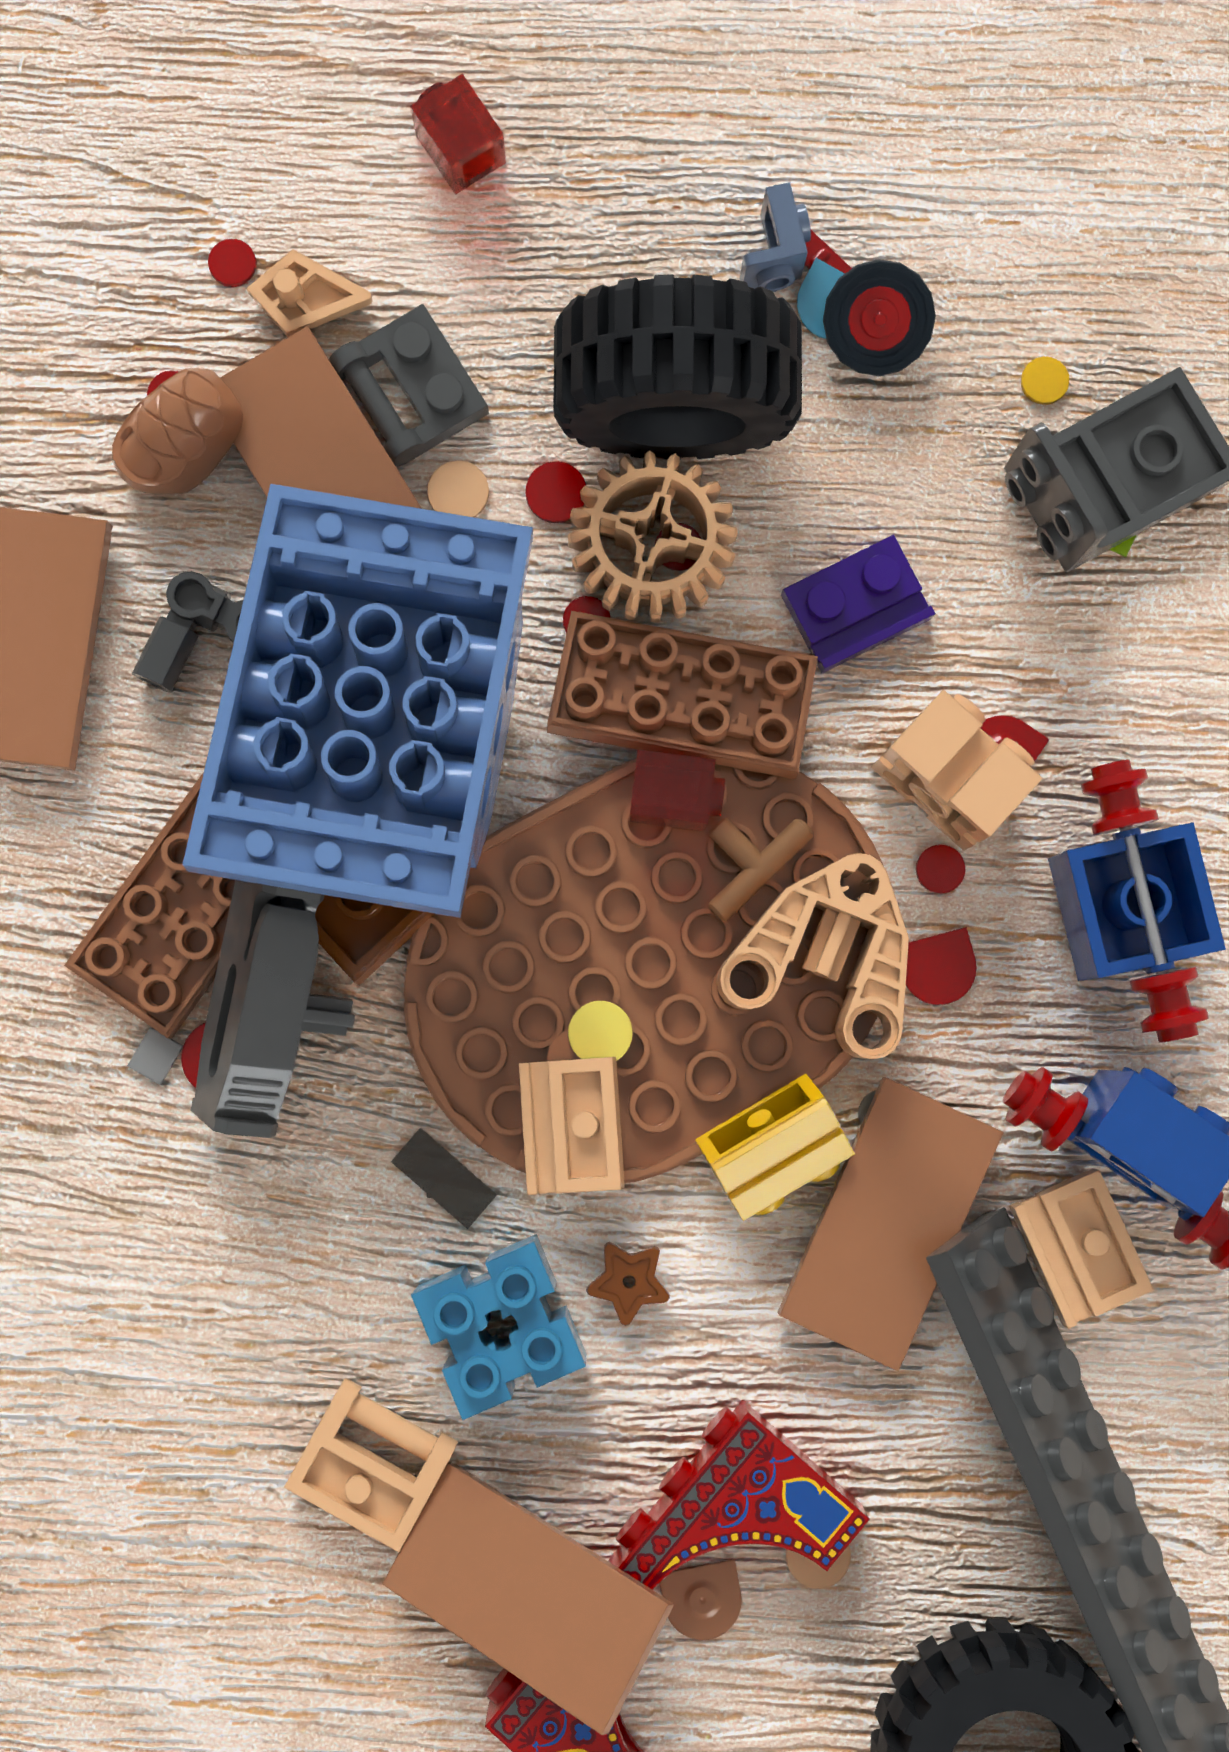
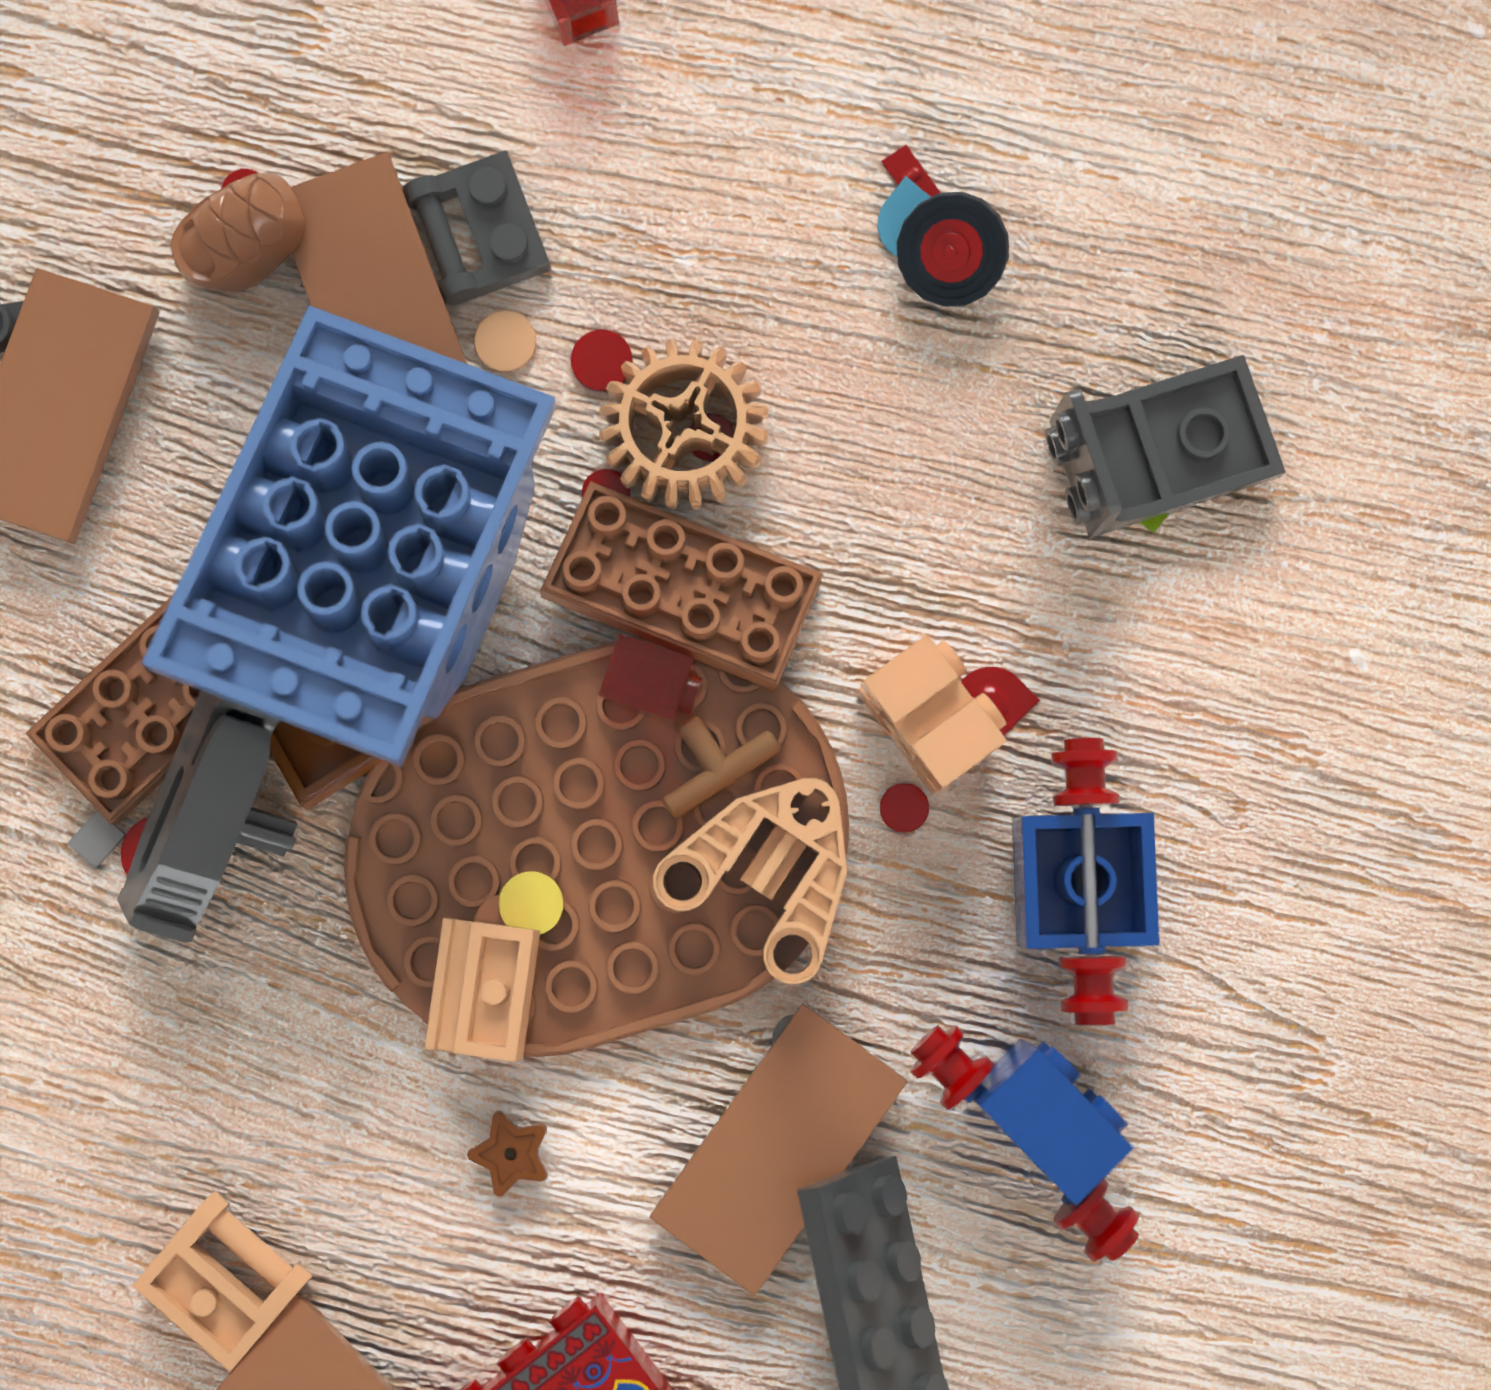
camera: 20 degrees right, 0 degrees up
dark grey bar [132,571,243,693] -> none
red piece [208,239,257,287] -> none
light nougat piece [246,249,373,337] -> none
clear smoke window [391,1128,497,1229] -> none
dark azure brick [411,1234,587,1421] -> none
black tyre [553,274,802,460] -> none
yellow brick [695,1074,855,1221] -> none
sand blue bracket [740,182,811,292] -> none
dark purple plate [781,534,936,674] -> none
red piece [906,927,977,1005] -> none
light nougat plate [1009,1168,1154,1329] -> none
yellow piece [1021,356,1069,405] -> none

